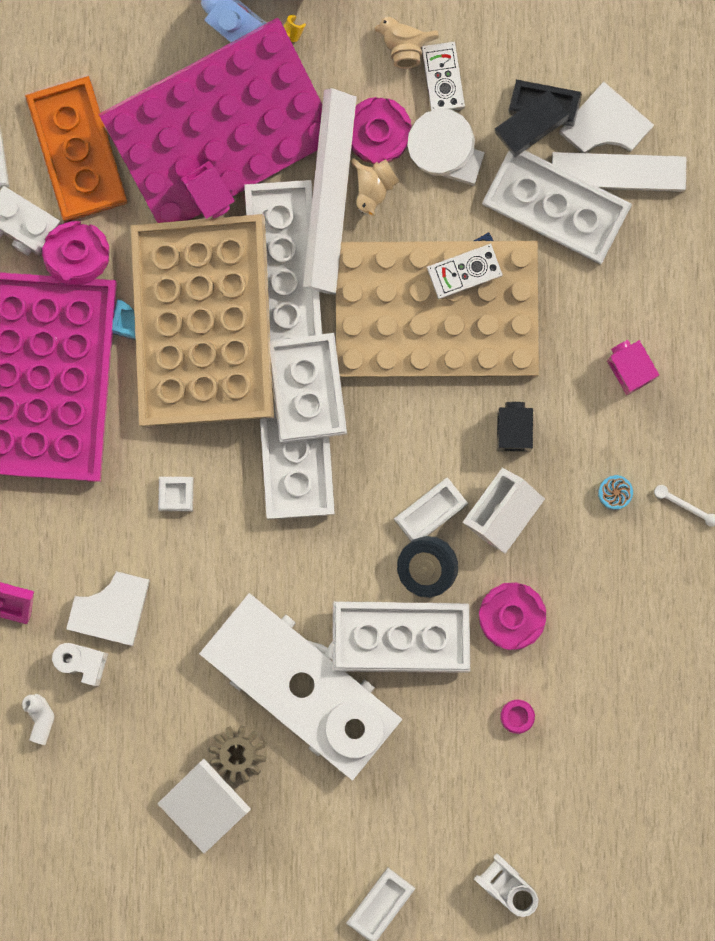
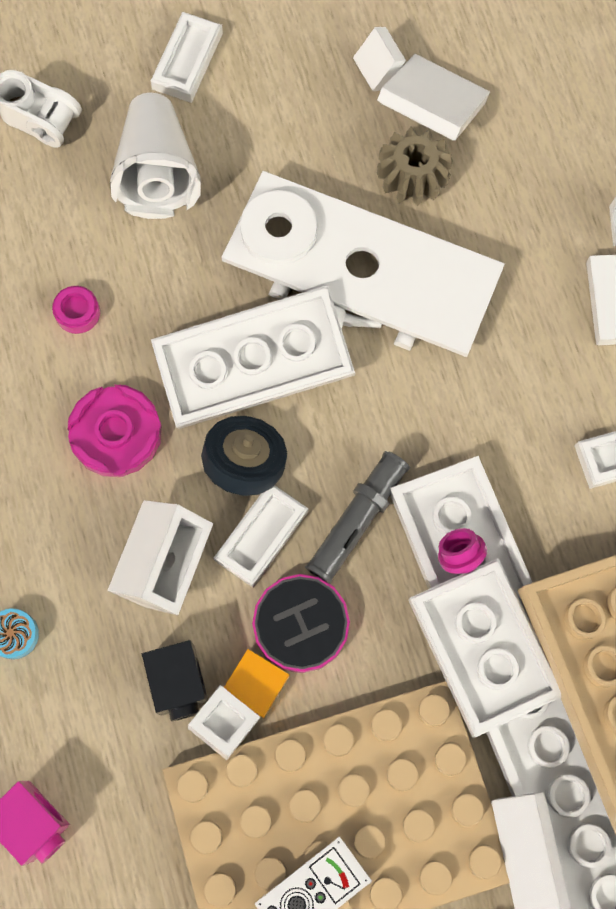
camera: 160 degrees right, 10 degrees down
none -> white cone [110,93,201,219]
none -> white tile [188,685,260,760]
none -> light orange tile [224,649,290,718]
none -> black tile [252,574,350,673]
none -> dark grey pin [305,451,410,584]
none -> white tile [353,27,406,91]
none -> dark pink plate [438,528,487,574]

